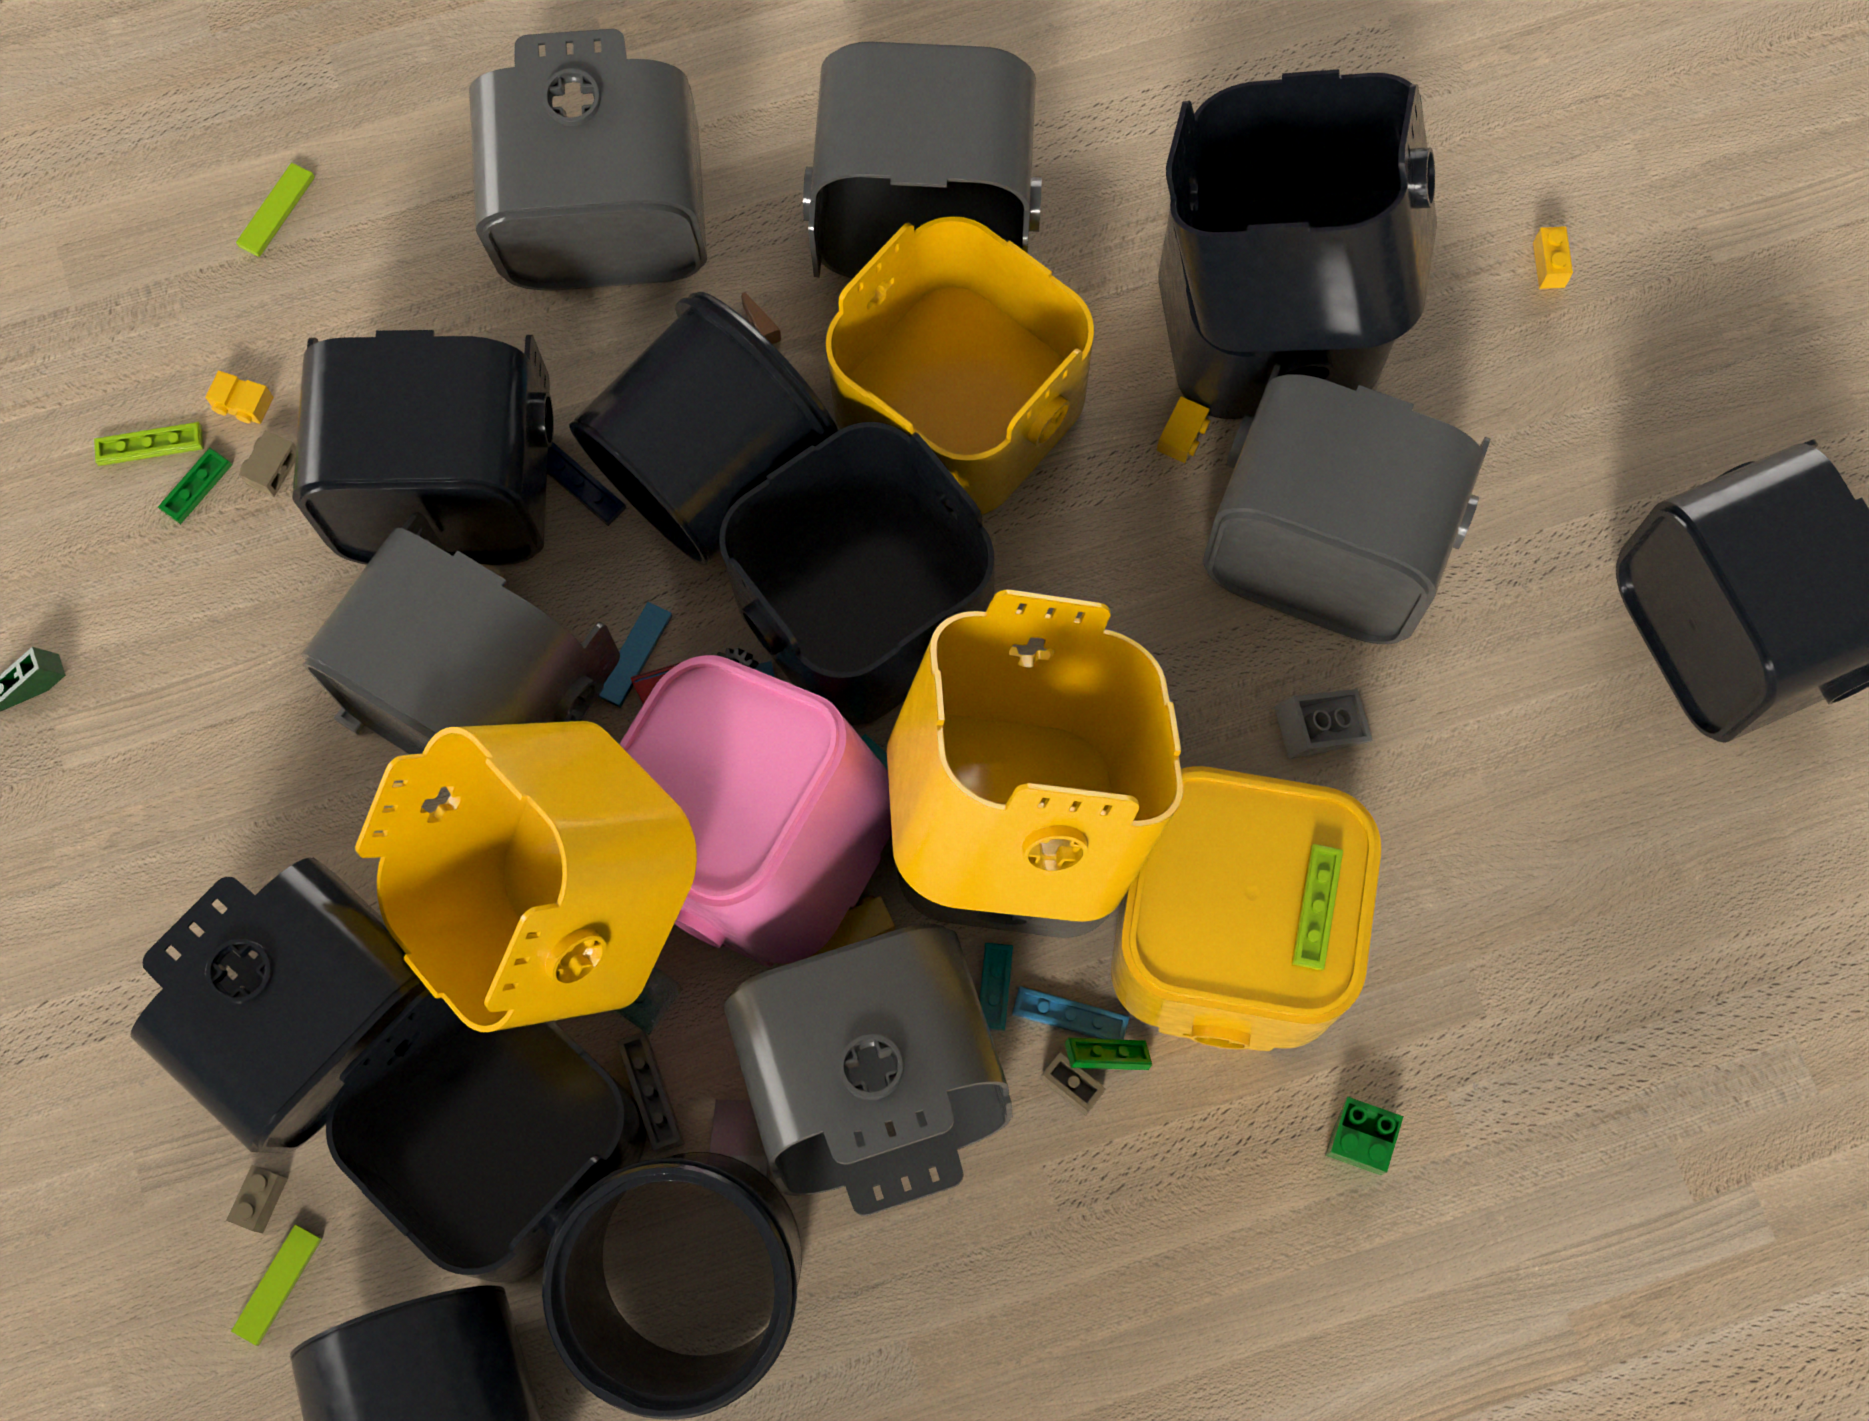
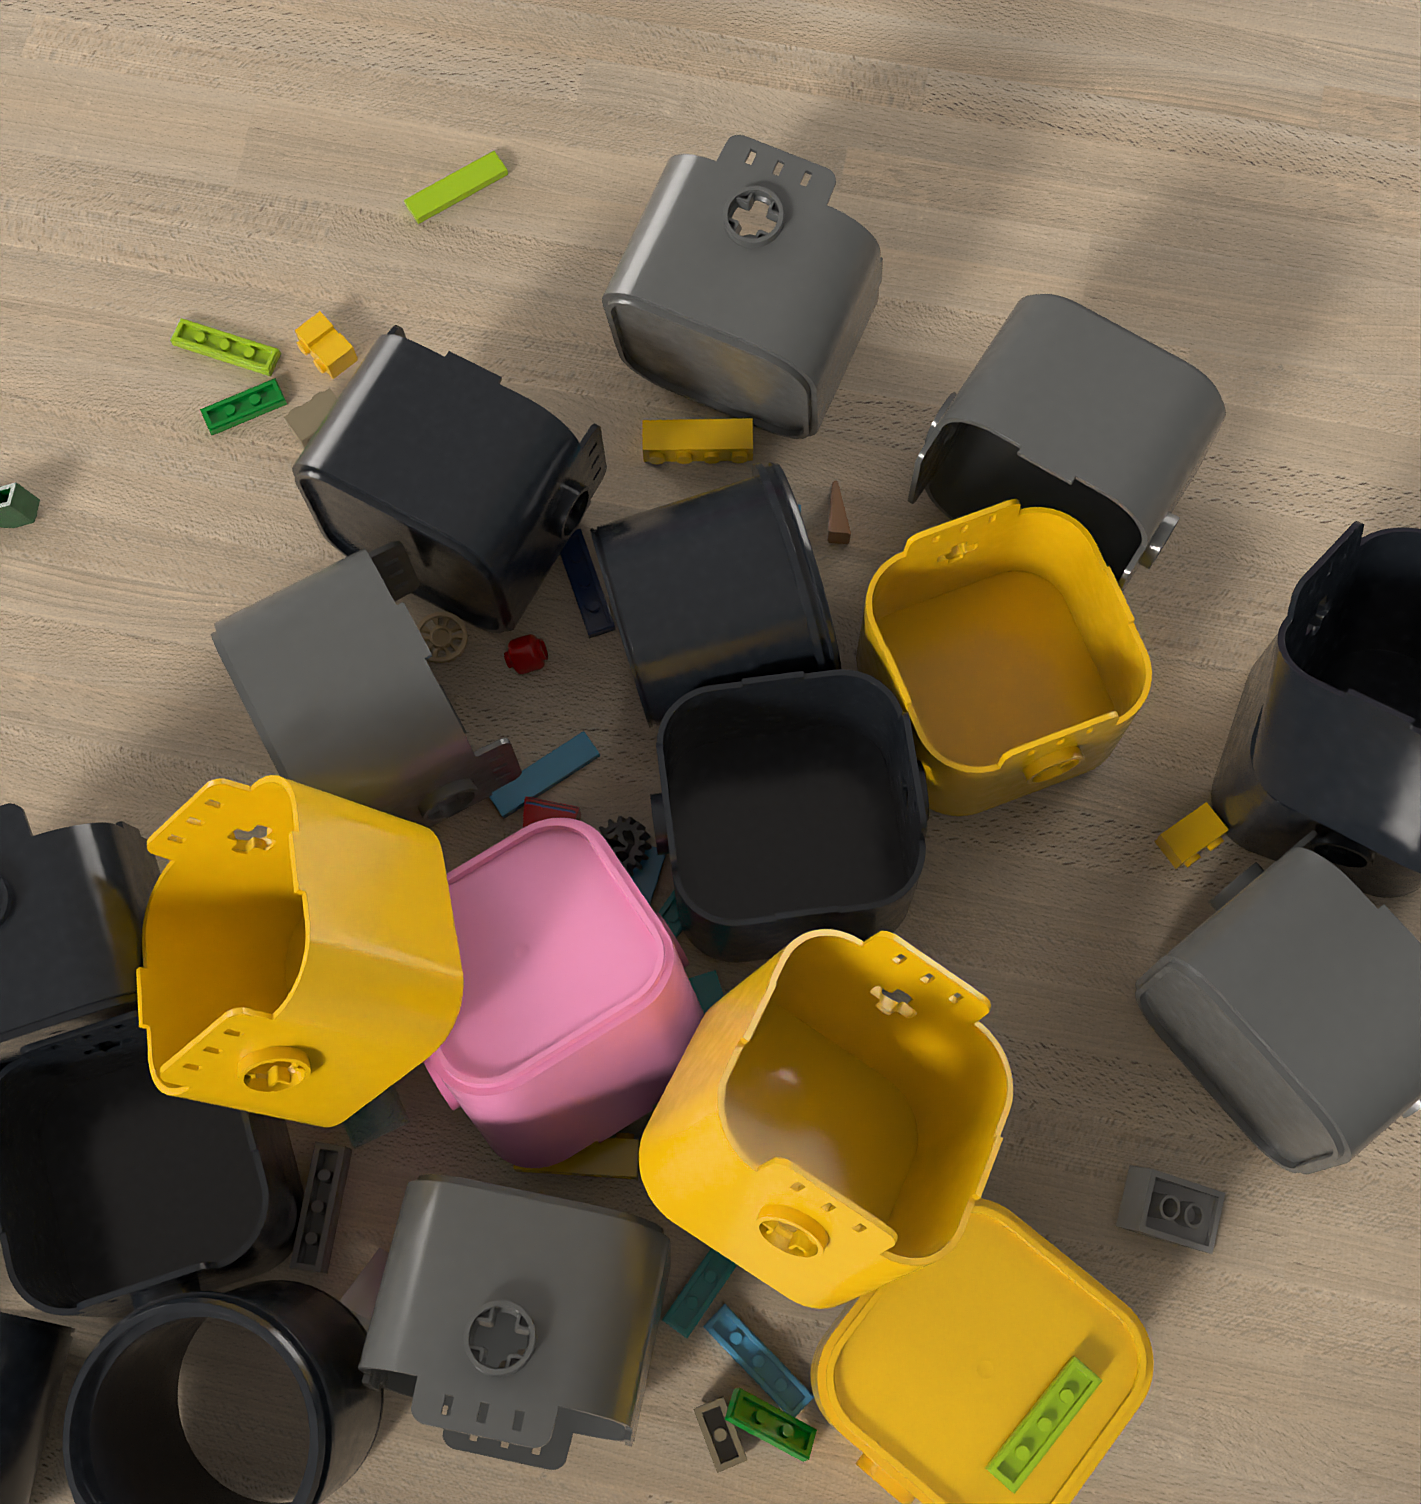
camera: 30 degrees right, 0 degrees up
none -> red head [504,634,548,675]
none -> yellow brick [642,418,753,465]

